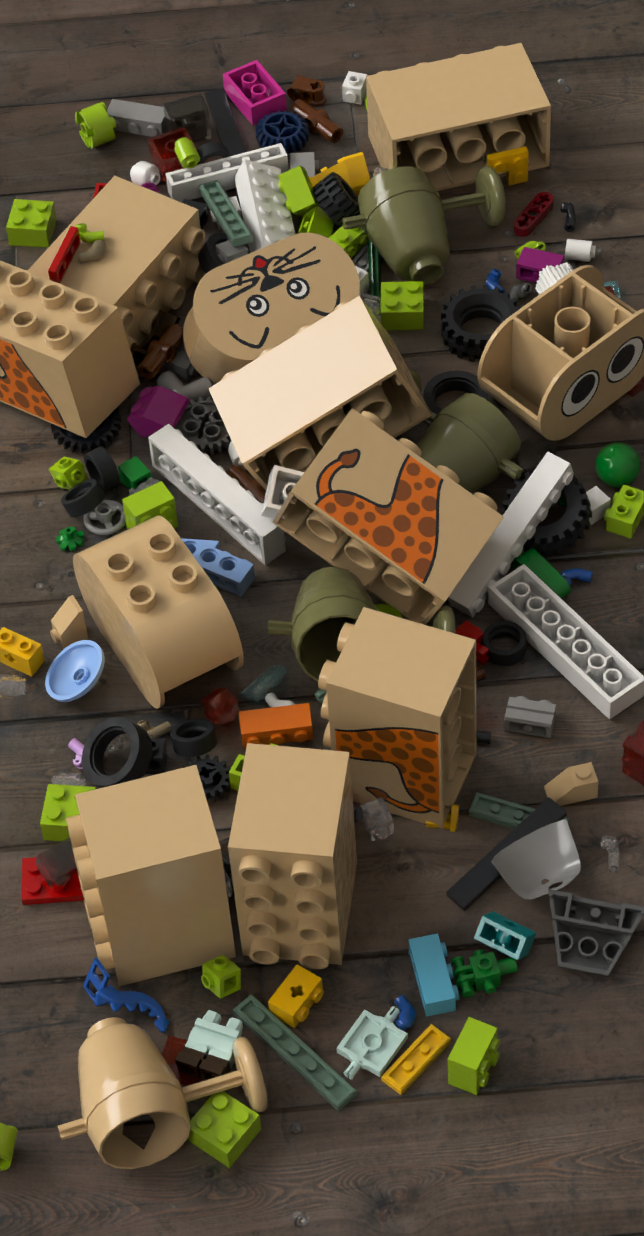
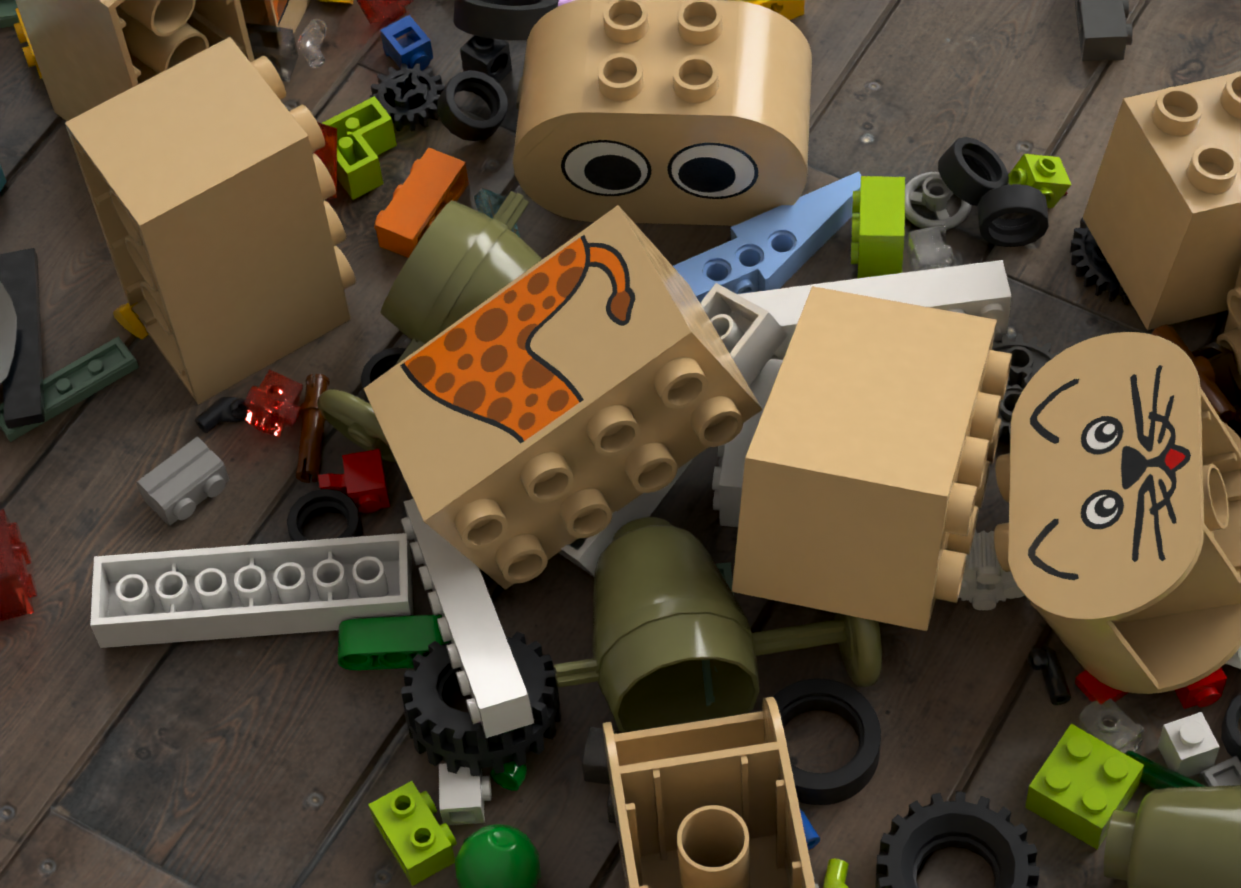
camera: 125 degrees right, 5 degrees up
green plant [56,526,84,551] -> none
green brick [118,456,153,494] -> none
magenta slope [127,386,190,438] -> none
clear red brick [200,687,240,726] -> none
tan slope [544,762,598,806] -> none
blue arm [560,568,593,586] -> none

